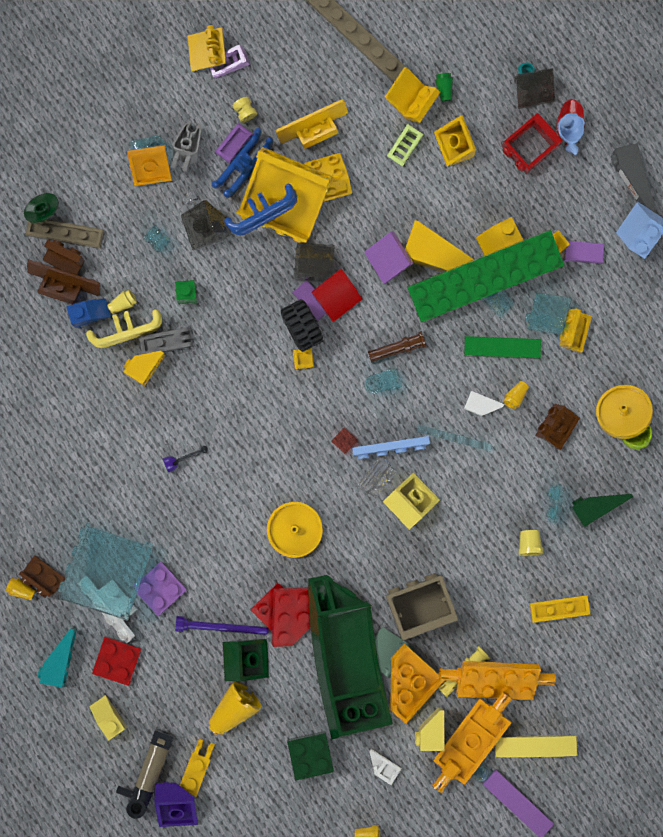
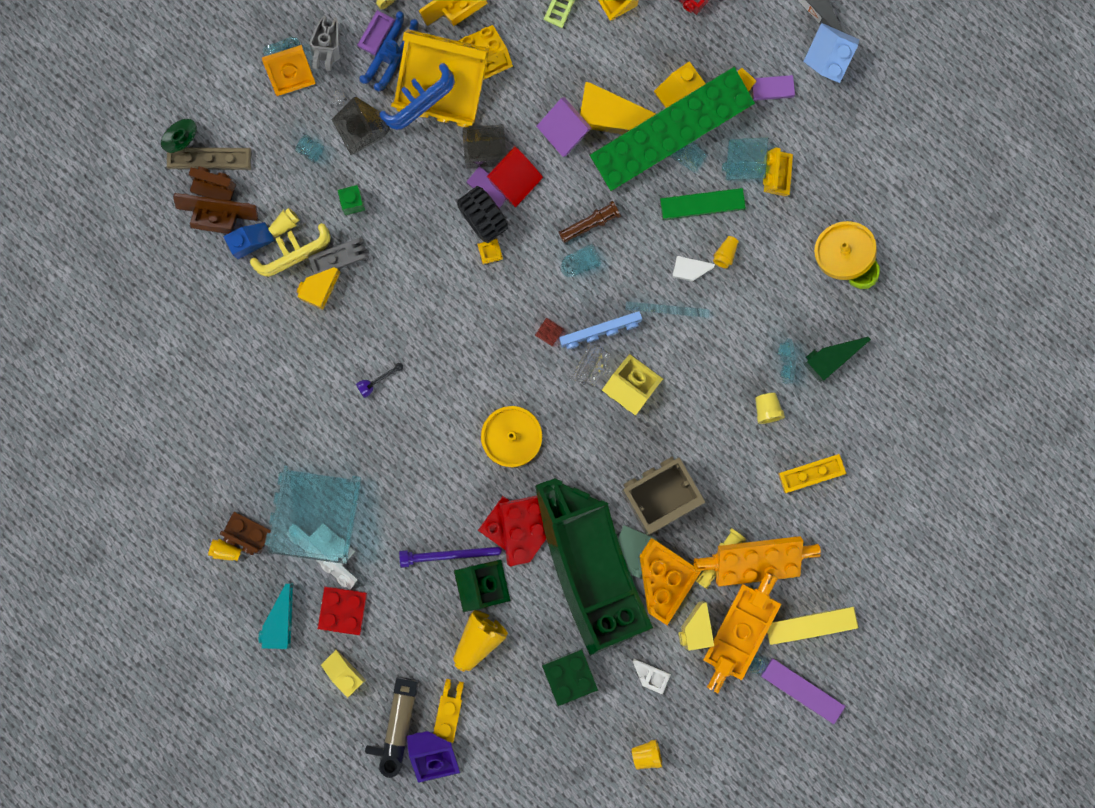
camera: 10 degrees left, 0 degrees up
medium lavender plate [132,562,187,616] -> none
reddish brown bracket [535,404,580,450] -> none

